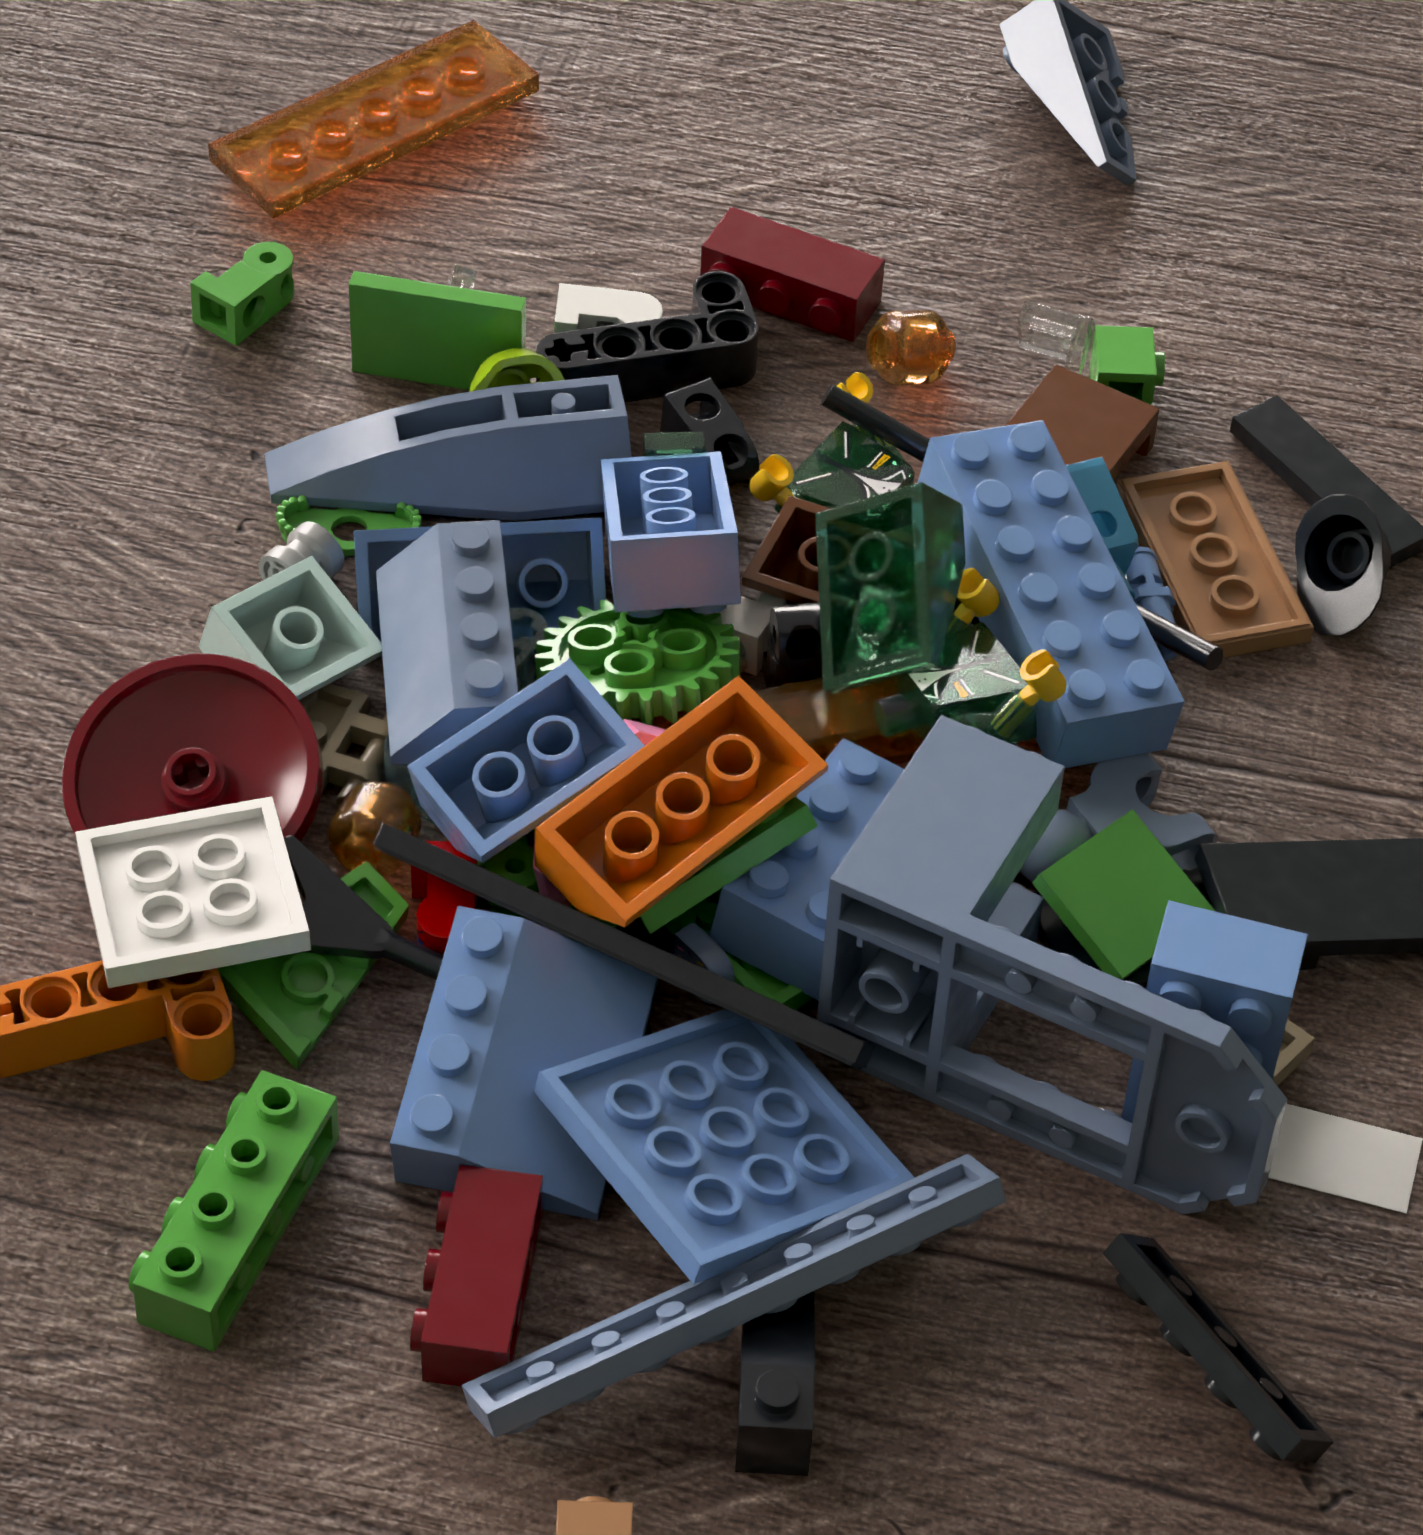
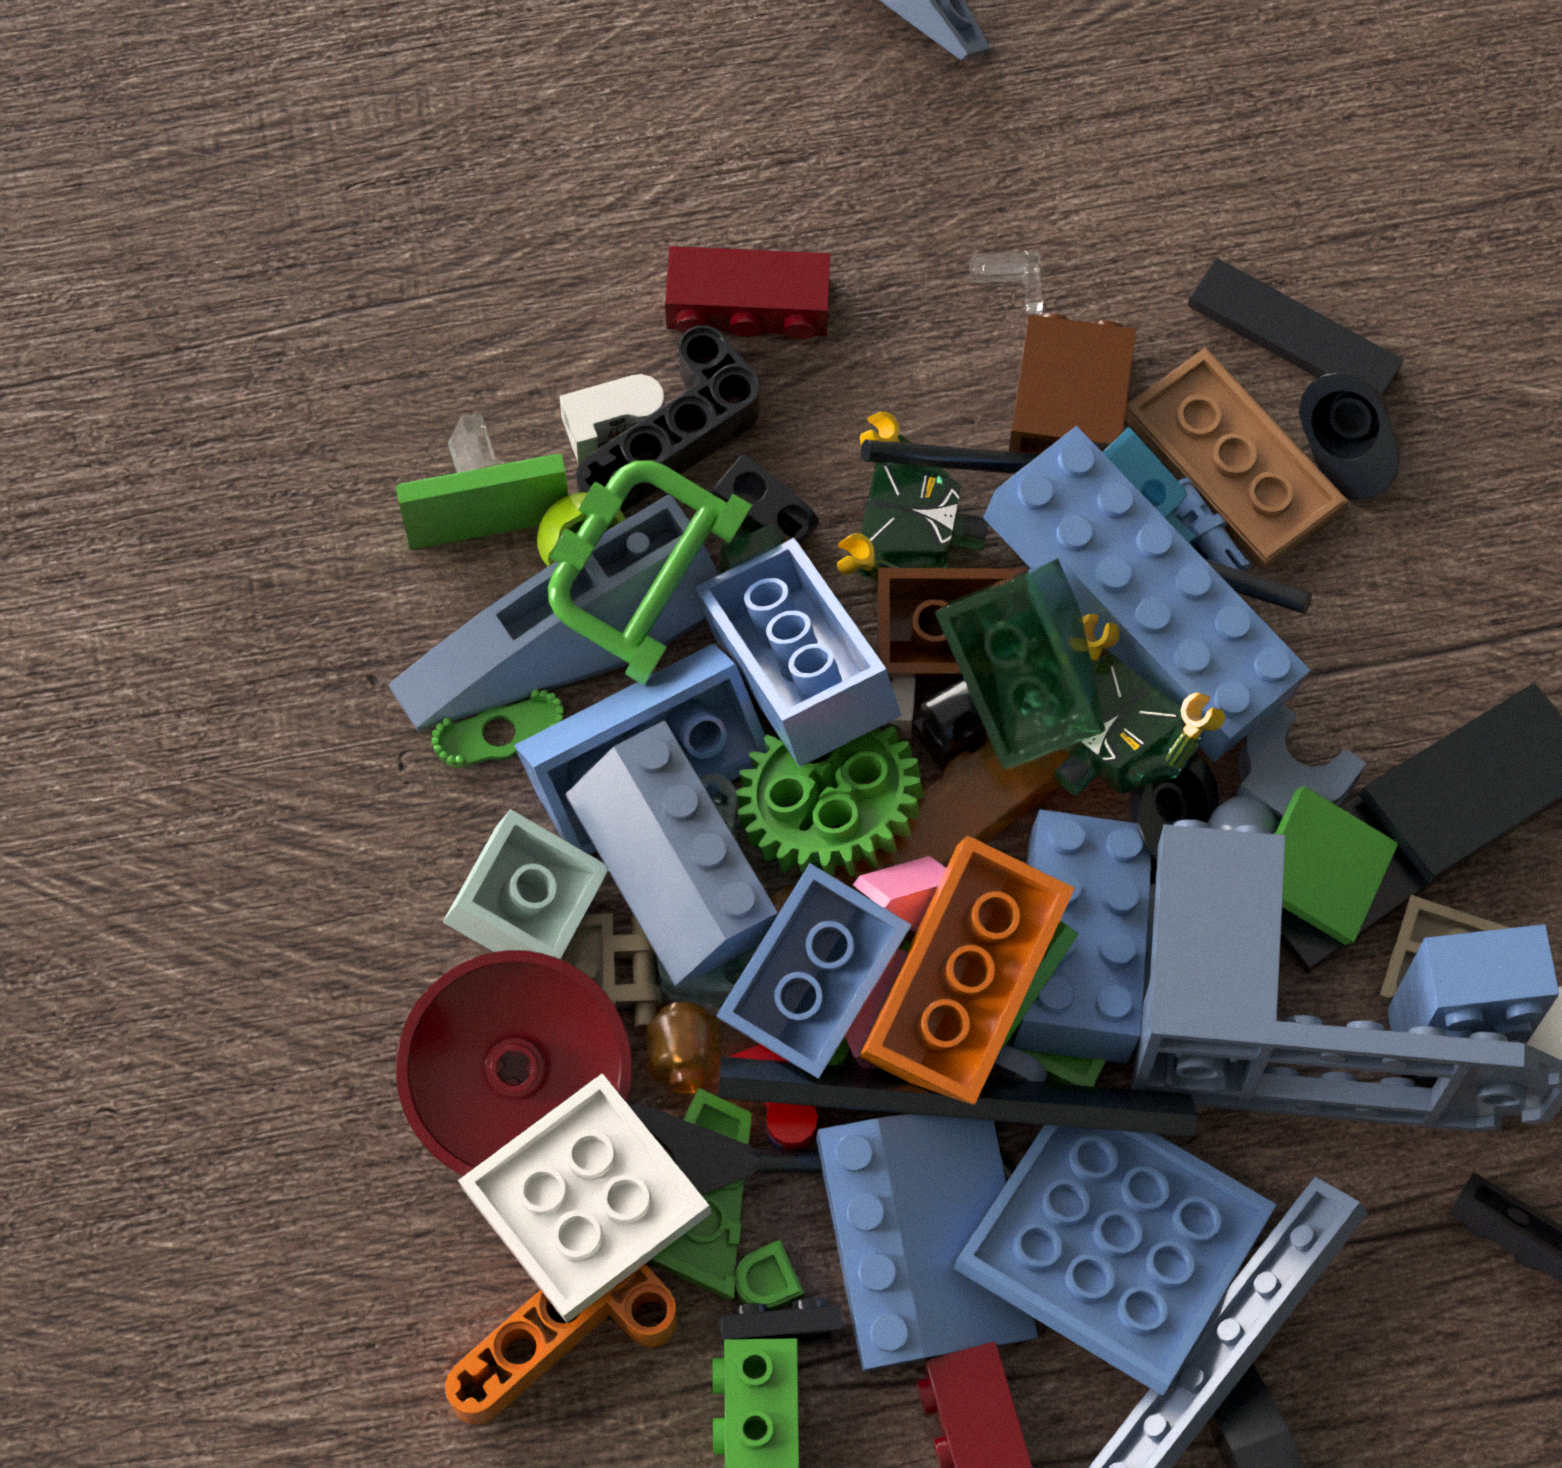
camera: 20 degrees left, 20 degrees up
bright green leg [190,242,294,346] -> none
clear orange plate [208,20,539,219] -> none
light grey wheel [258,521,345,580] -> none
clear orange head [866,309,956,385] -> none
bright green brick [1089,325,1165,405] -> none
none -> bright green bar [548,460,752,685]
none -> black plate [720,1298,843,1352]
none -> bright green tile [735,1240,804,1311]

